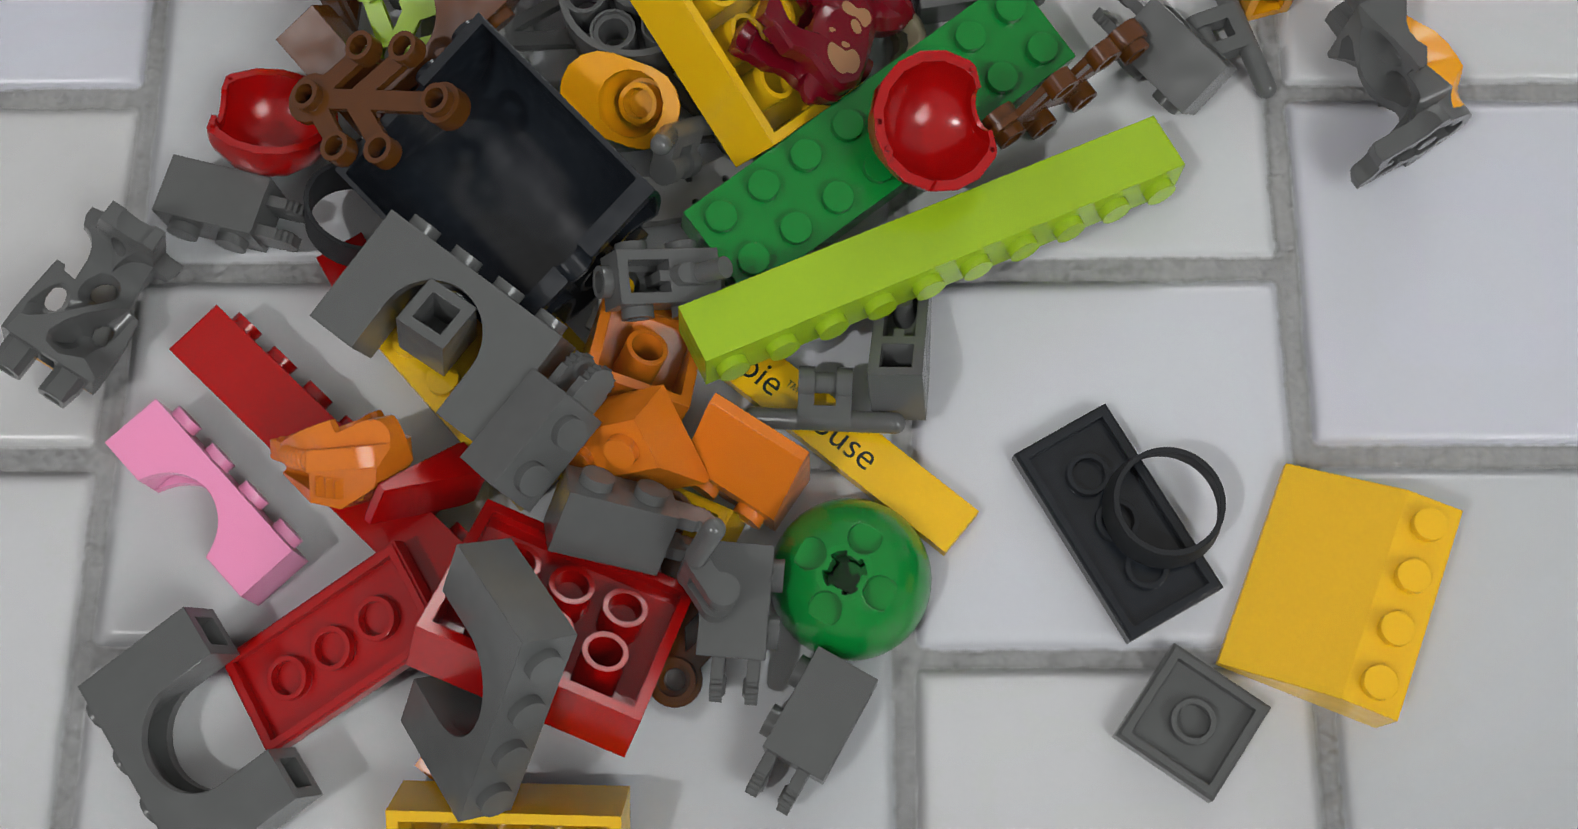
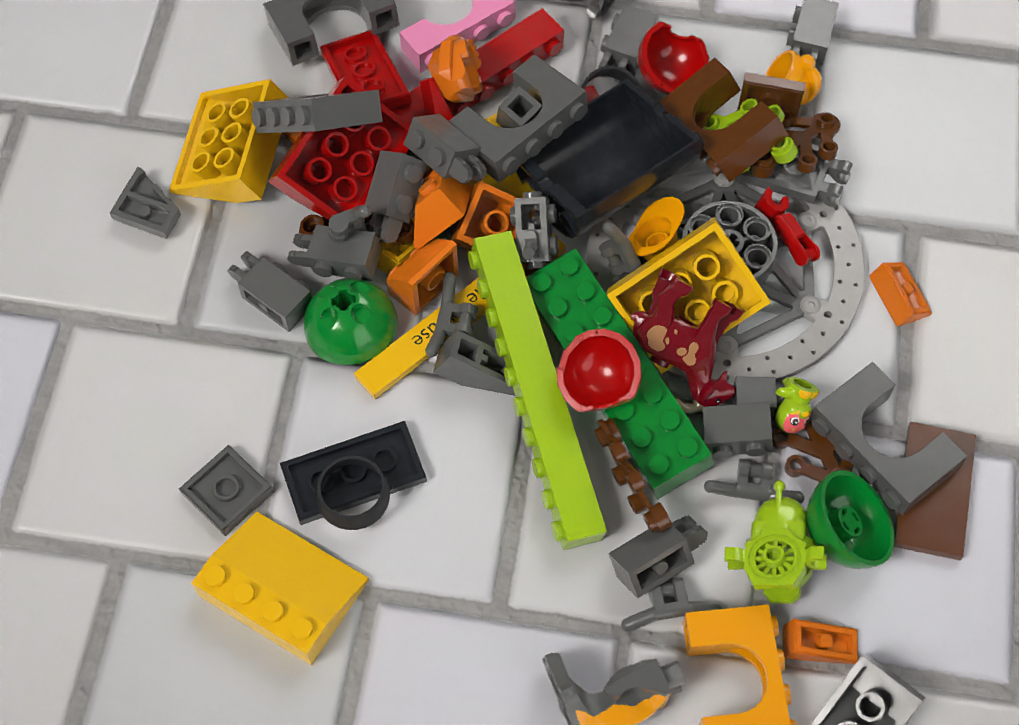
camera: 95 degrees right, 10 degrees down
reddish brown plant [289,30,471,170] -> none

